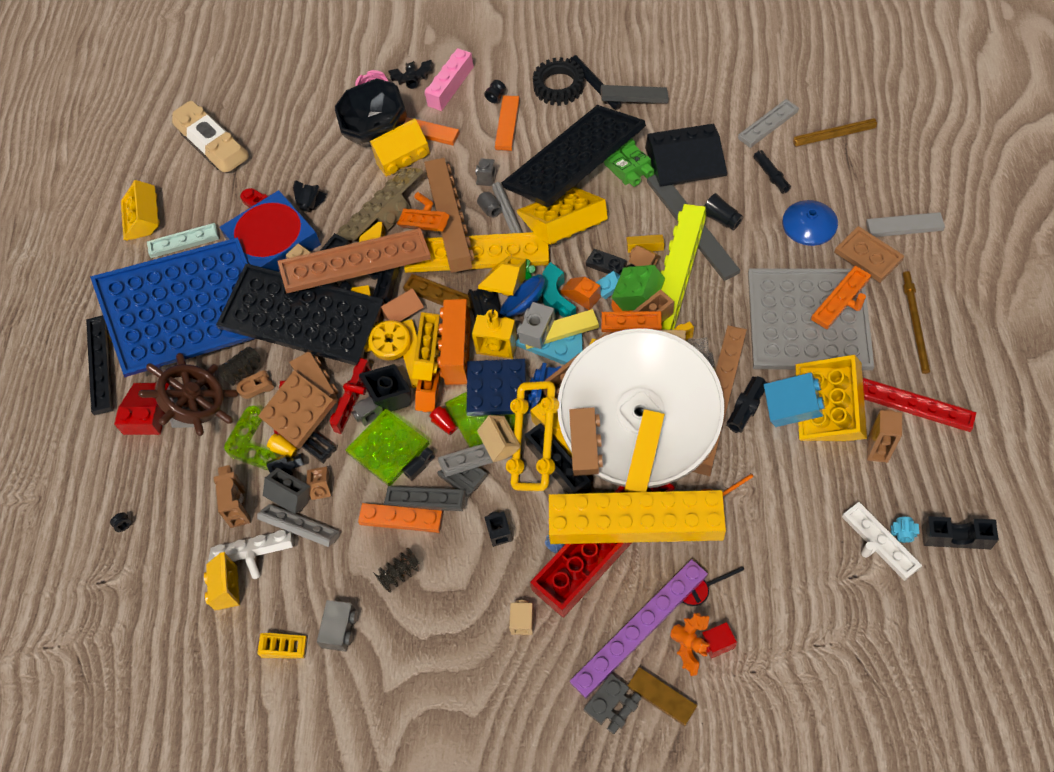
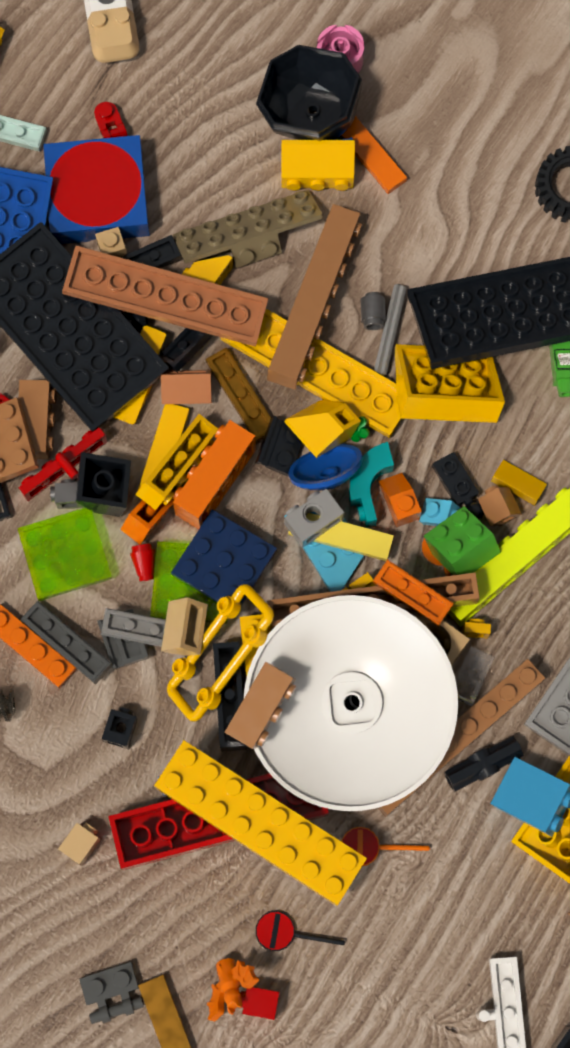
camera: 25 degrees right, 15 degrees up
black brick [293,180,327,212] -> none
yellow wheel [368,320,411,360] -> none
black animal [388,60,433,89] -> none
orange plate [397,192,450,232] -> none
black bar [402,447,435,481] -> none
bright pink brick [425,48,474,111] -> none
yellow brick [472,310,518,359] -> none
flat silver brick [475,158,496,186] -> none
black wheel [484,80,506,103] -> none
orange tile [495,96,520,151] -> none
blue plate [526,363,562,414] -> none
medium lavender plate [570,559,708,699] -> none
yellow tile [625,409,665,492] -> none
medium azure gear [891,517,920,543] -> none

